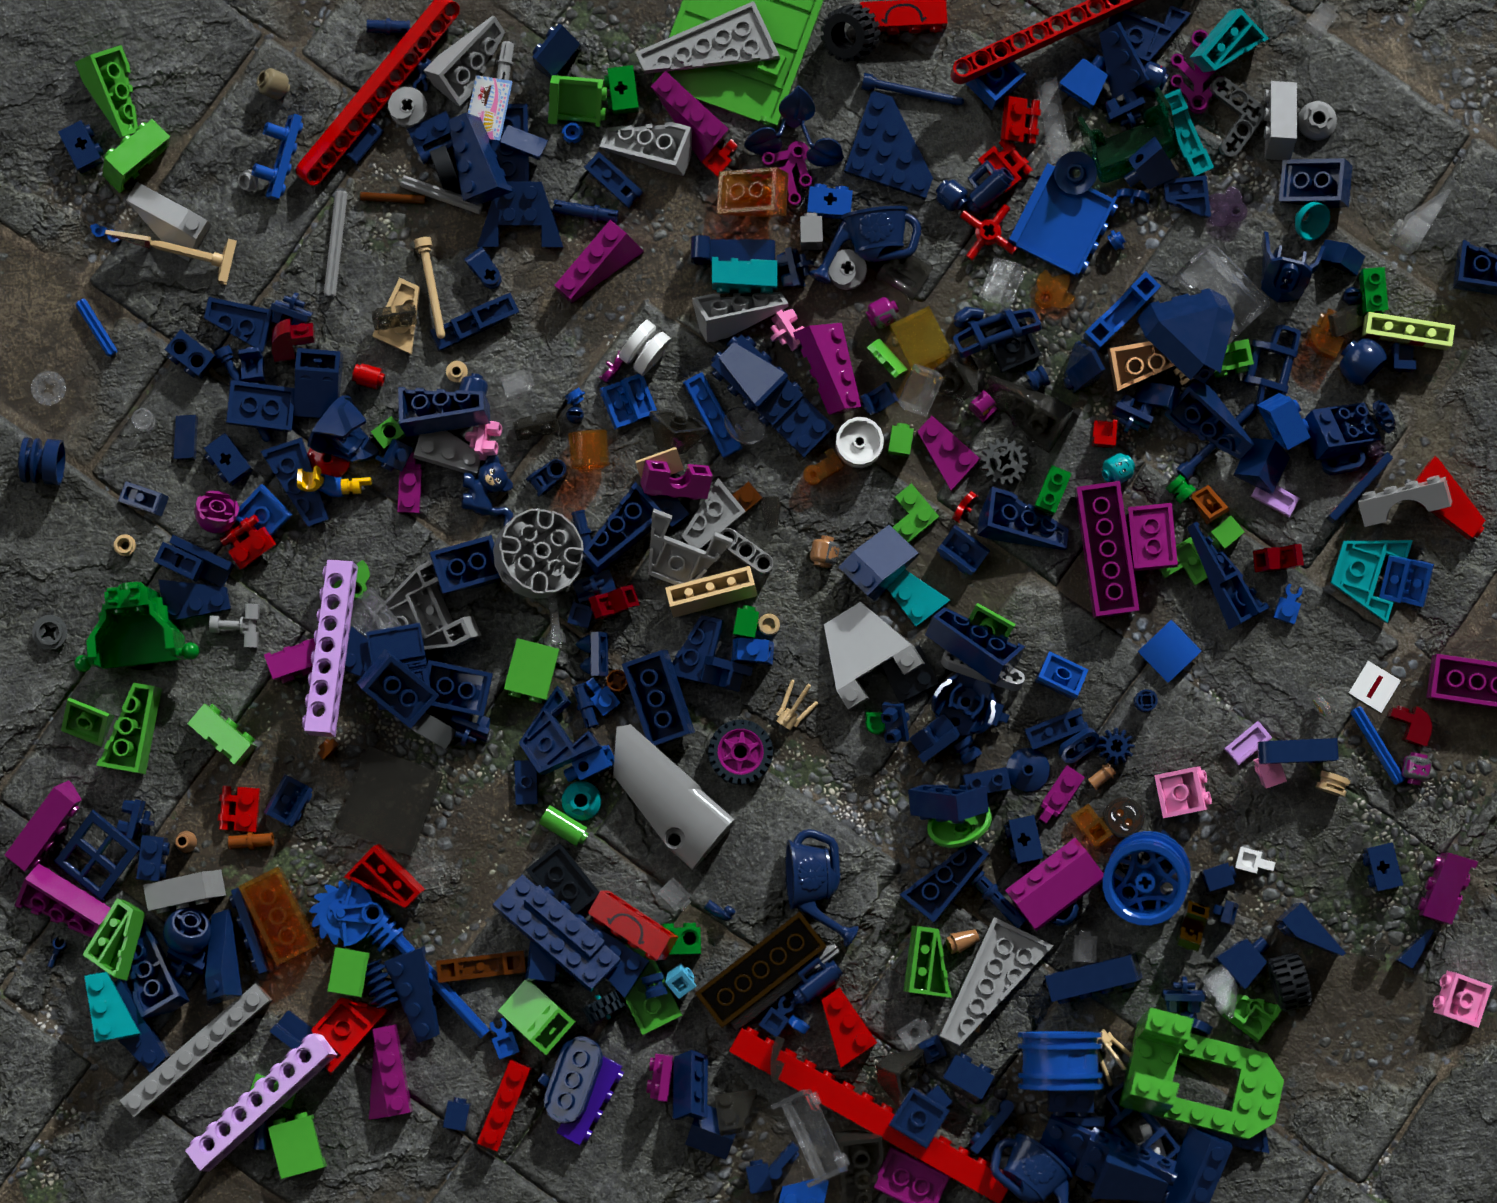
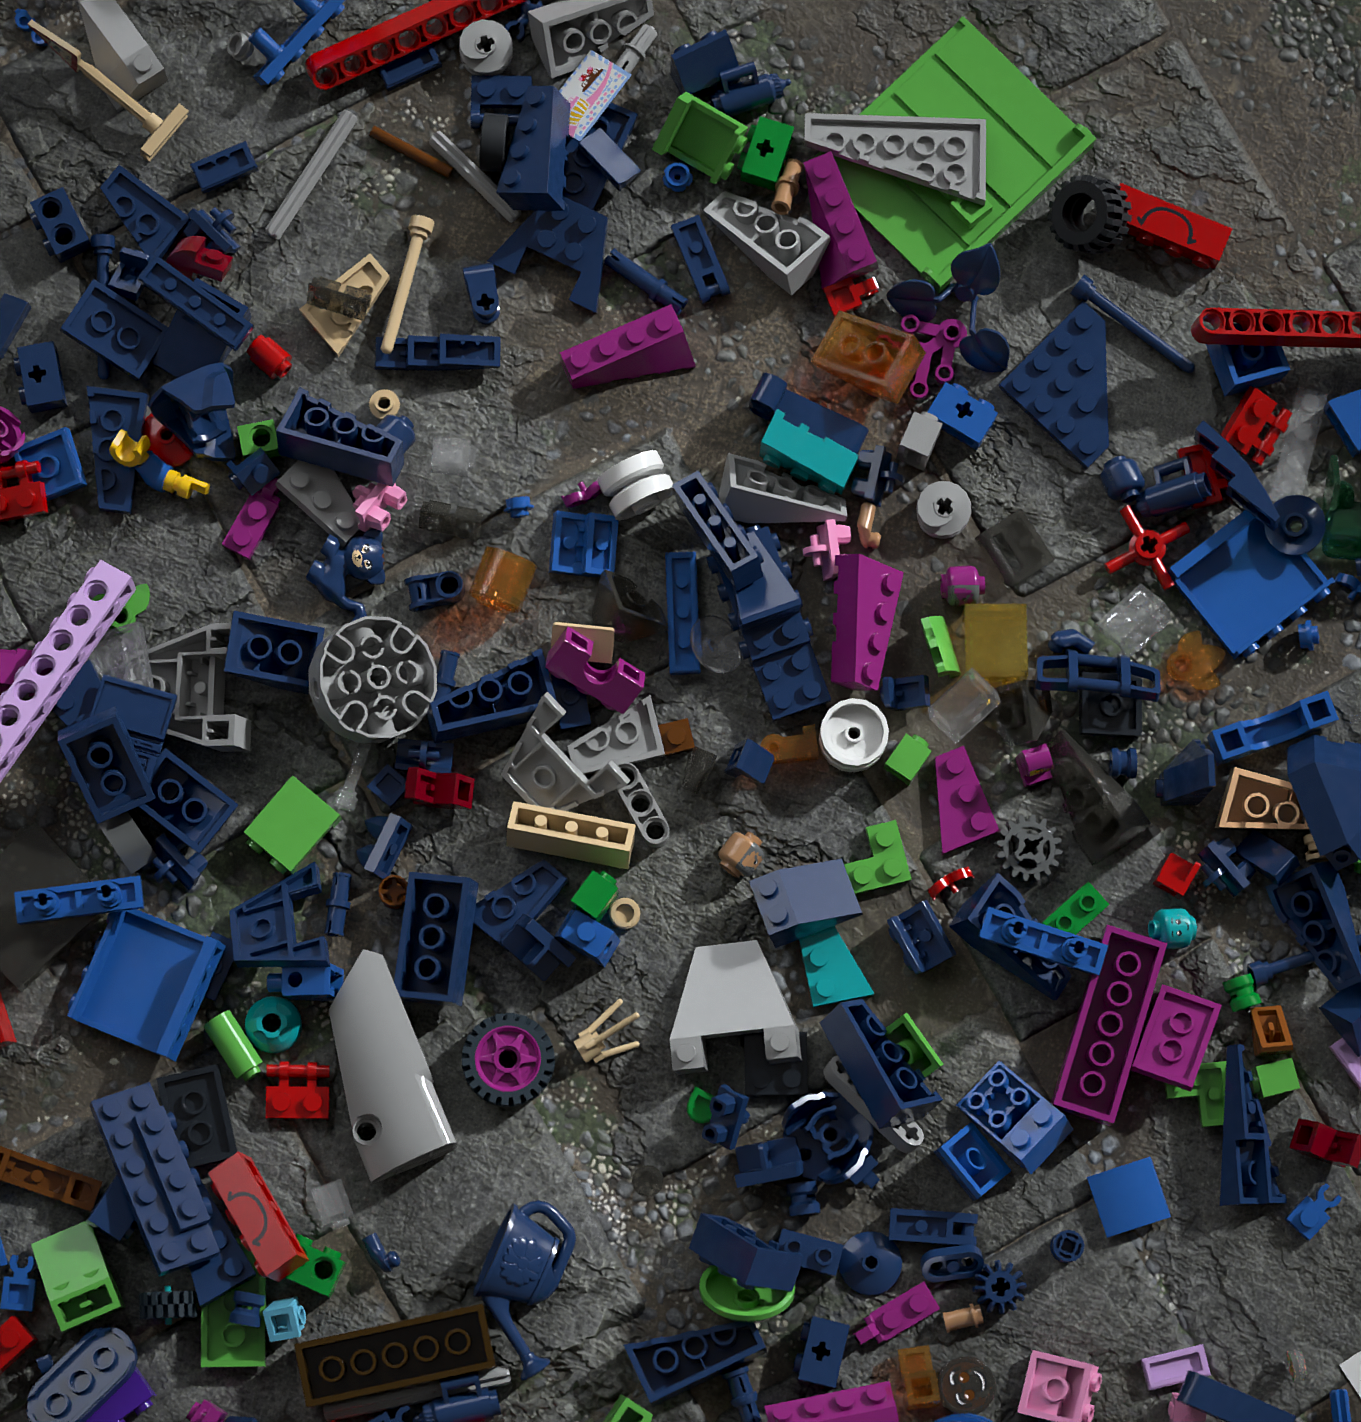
camera: 20 degrees right, 5 degrees down
dark blue hinge [566,406,584,424] -> none
blue plate [586,677,620,716] -> none
dark blue piece [809,206,921,284] -> none
none -> blue plate [14,876,144,925]
none -> blue panel [67,909,226,1062]
none -> dark blue tile [137,255,254,351]
none -> dark blue plate [190,141,258,194]
none -> red plate [265,1061,330,1119]
none -> dark blue brick [672,471,764,591]
none -> dark blue piece [709,61,791,117]
none -> dark blue slope [724,738,774,783]
none -> medium nougat pin [771,158,803,215]
none -> medium nougat arm [857,502,881,549]
none -> blue slope [956,1061,1074,1175]
none -> blue plate [978,907,1108,976]
none -> dark blue slope [1194,420,1280,531]

